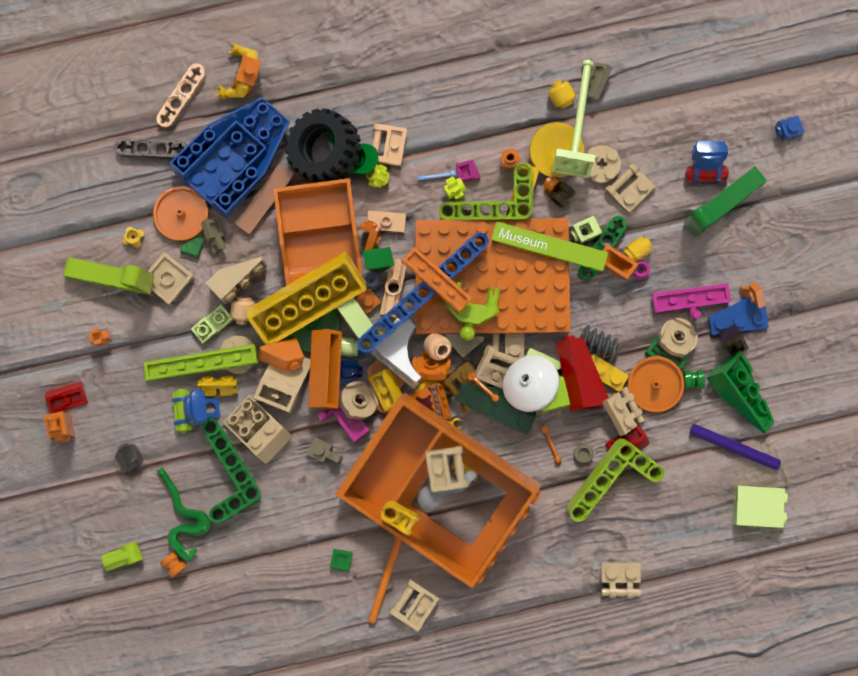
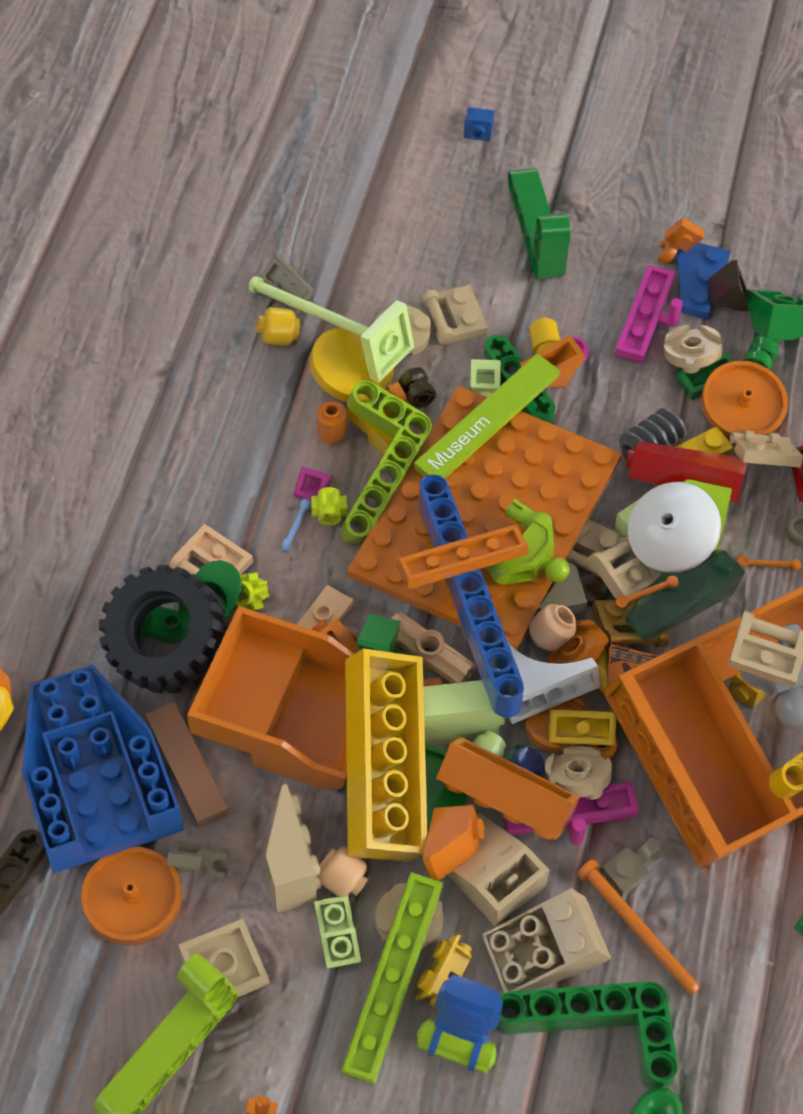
camera: 65 degrees left, 25 degrees down
yellow plate [123,227,144,248] -> none
green tile [180,238,204,258] -> none
blue piece [685,141,729,184] -> none
none -> orange bar [576,859,699,995]

